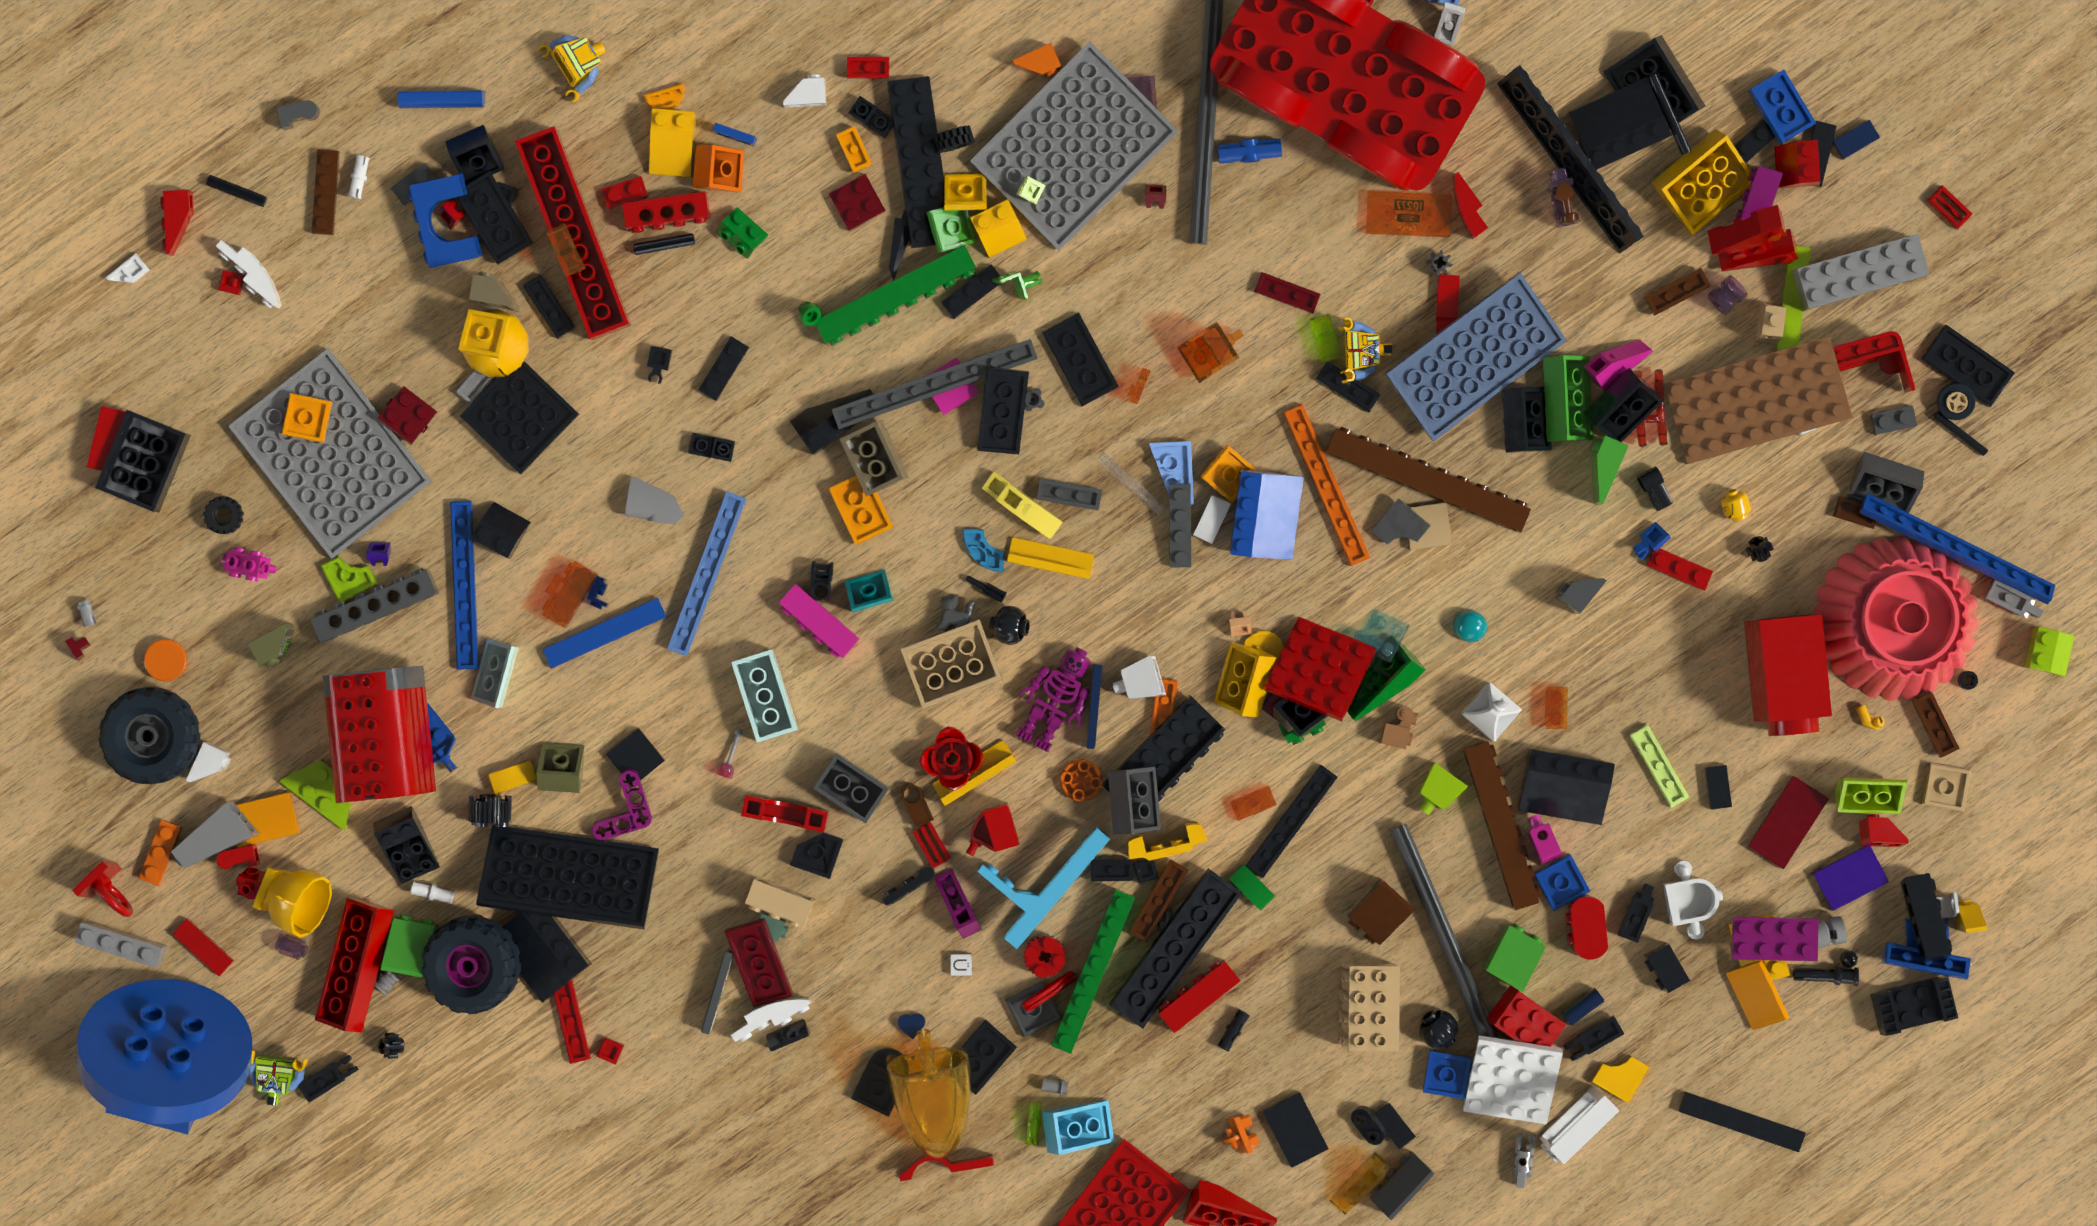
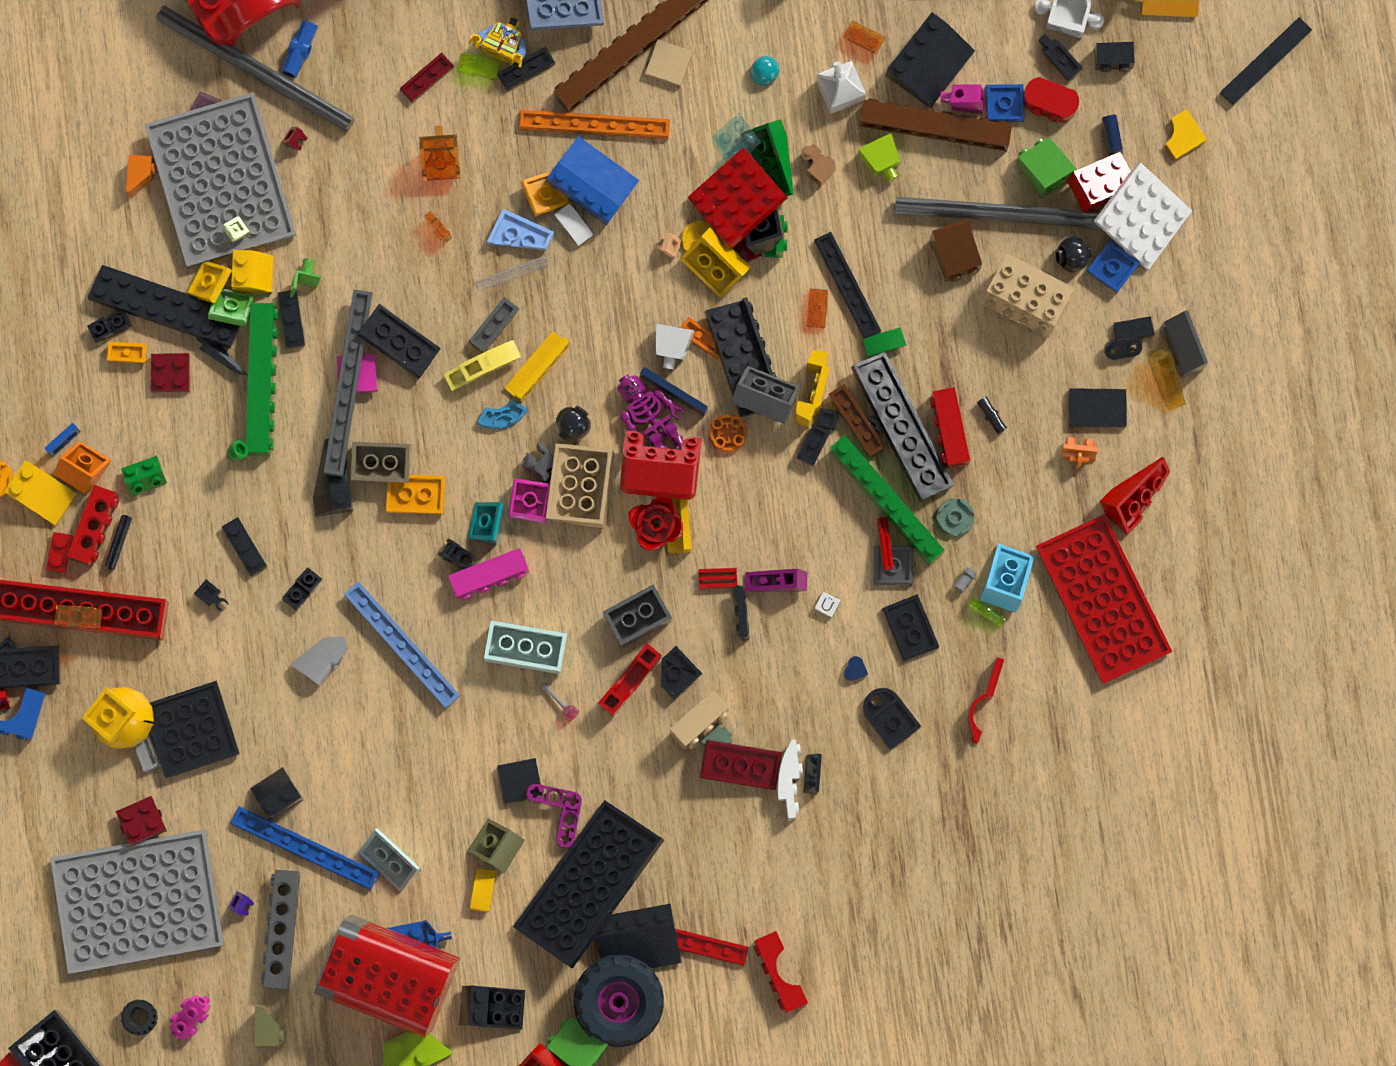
camera: 65 degrees left, 10 degrees down
light orange plate [282,393,332,443] -> none
lime tile [321,556,378,603] -> none
white pin [411,882,455,904] -> none
dark tan slope [469,272,520,312] -> none
black brick [469,794,512,827] -> none
black tile [523,274,576,339] -> none
clear orange piece [542,561,599,628] -> none
blue tile [543,598,667,668] -> none
clear blue bracket [587,576,609,609] -> none
red tile [597,1036,624,1065] -> none
dark grey tile [701,950,733,1035] -> none
white slope [783,74,827,108] -> none
red plate [847,57,890,79] -> none
clear yellow windscreen [887,1029,971,1158] -> none
reddish brown piece [901,784,934,828] -> none
black tyre [934,125,975,153] -> none
black axle [966,575,1007,603] -> none
red piece [966,802,1020,856] -> none
medium azure piece [977,826,1110,949] -> none
red brick [1024,934,1066,978] -> none
dark grey plate [1025,388,1044,411] -> none
black tile [1042,313,1119,407] -> none
dark grey plate [1169,483,1191,568] -> none
flat silver tile [1372,499,1431,544] -> none
light grey hinge [1513,1132,1536,1188] -> none
white window [1539,1086,1619,1164] -> none
black hinge [1563,1015,1624,1061] -> none
none -> dark pink brick [508,479,550,523]
none -> red windscreen [620,430,702,500]
none -> red arch [753,931,808,1013]
none -> sand green tile [936,499,975,537]

